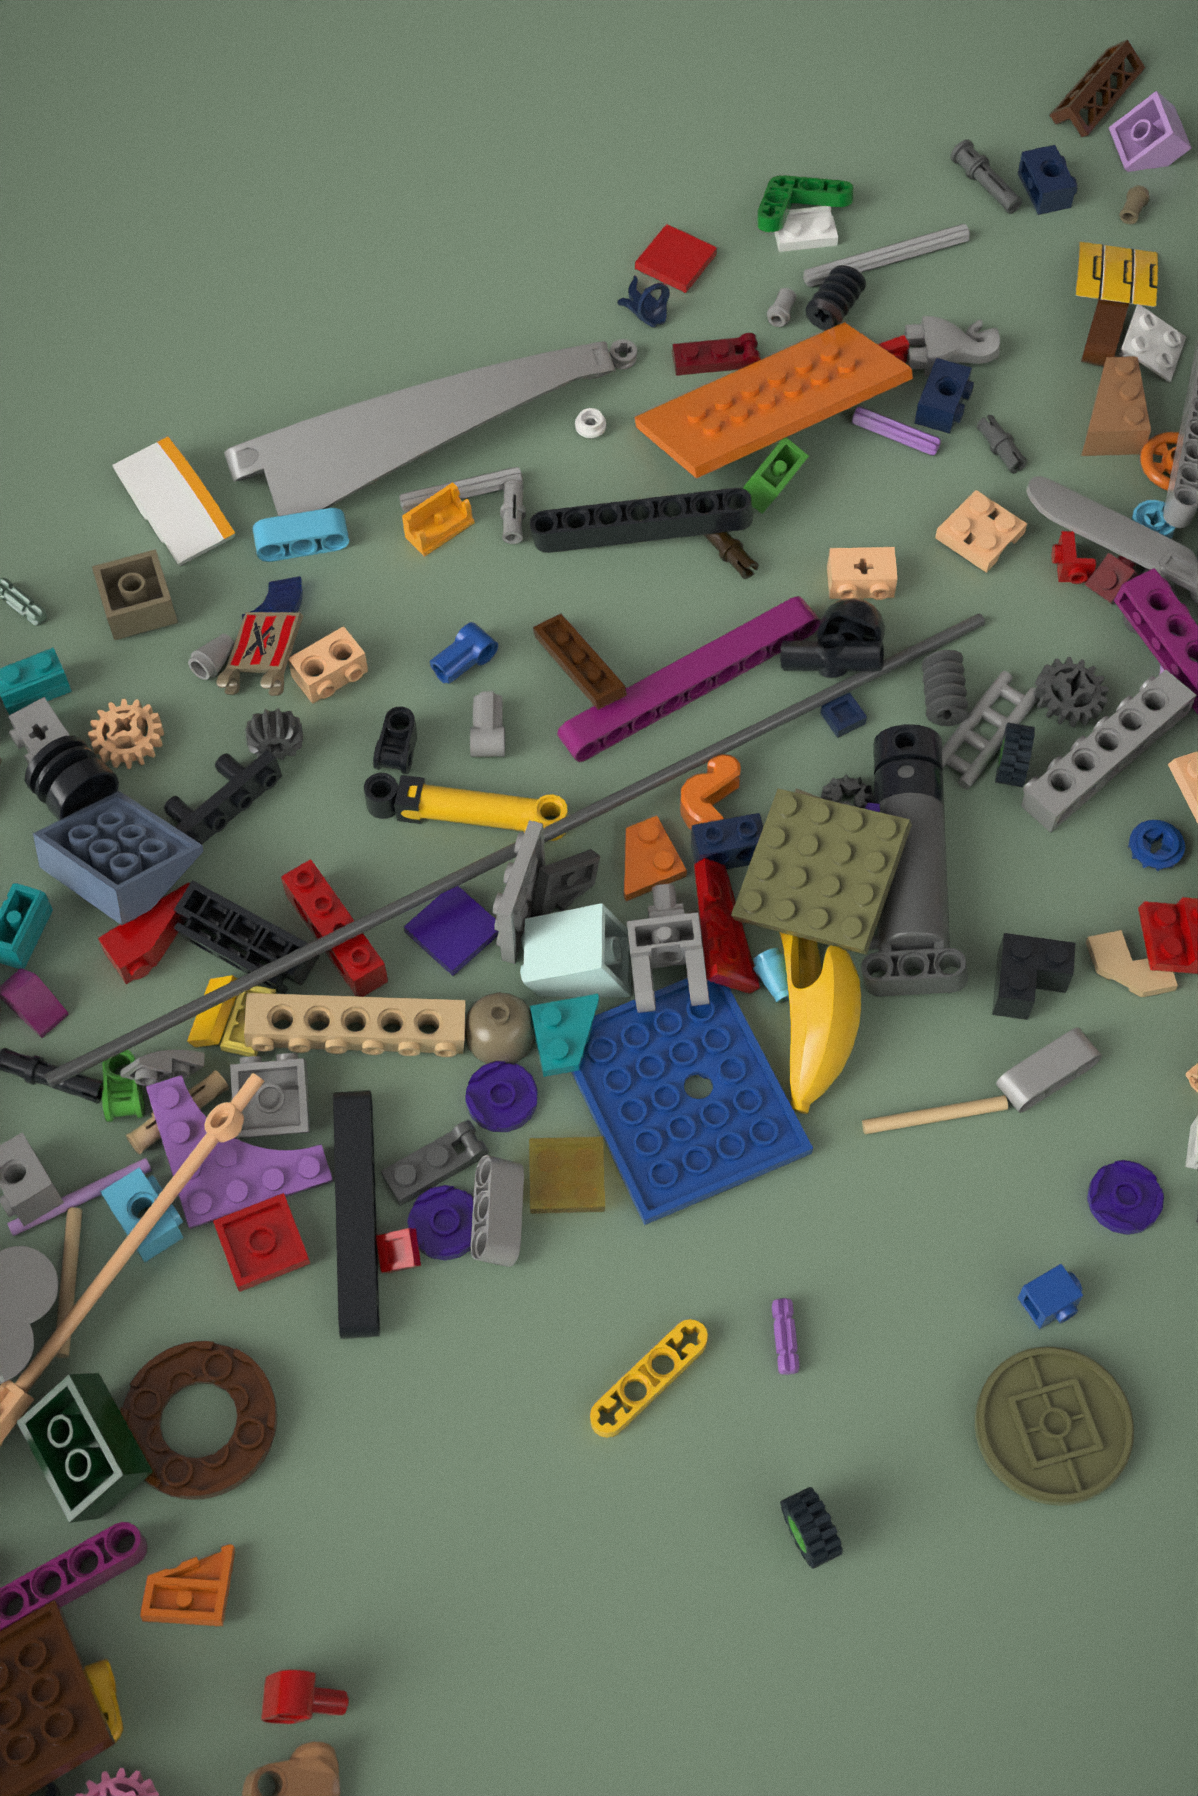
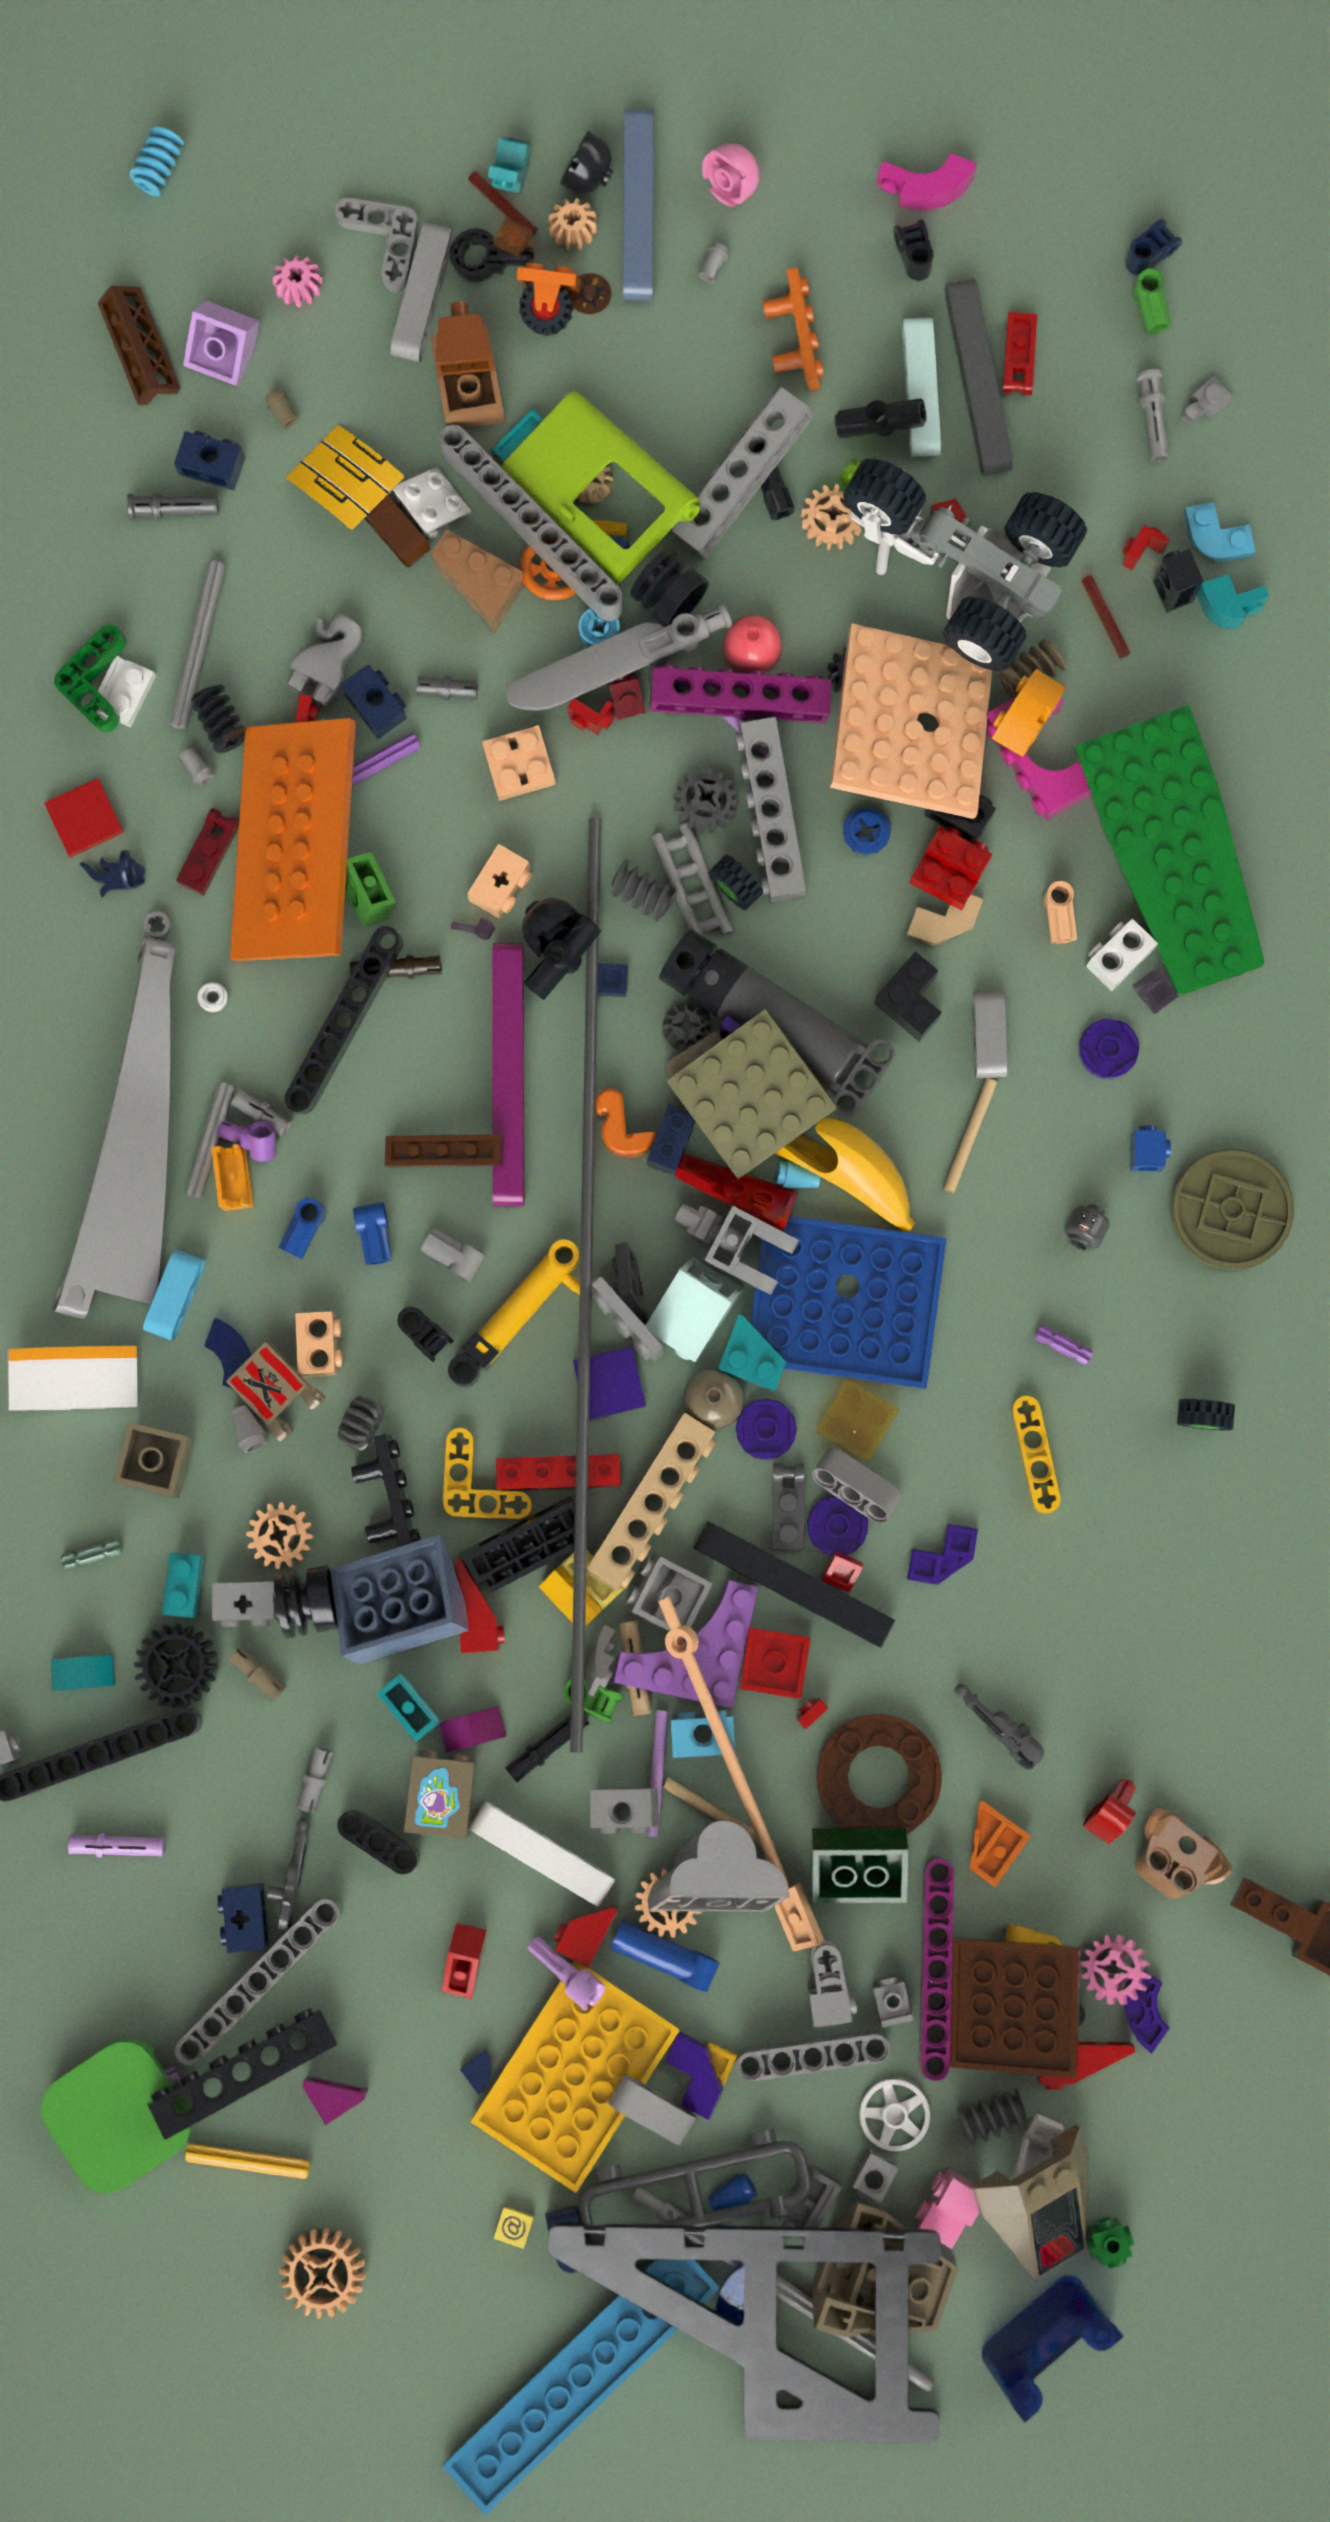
camera: 55 degrees left, 20 degrees up
orange wing [624,815,687,901] -> none
none -> medium lavender pin [218,1120,277,1162]
none -> blue piece [278,1198,326,1259]
none -> yellow beam [443,1428,533,1520]
none -> hand [451,918,495,940]
none -> red plate [796,1699,829,1729]
none -> dark purple tile [907,1524,978,1585]
none -> dark grey piece [954,1683,1044,1770]
none -> dark grey head [1064,1204,1110,1251]

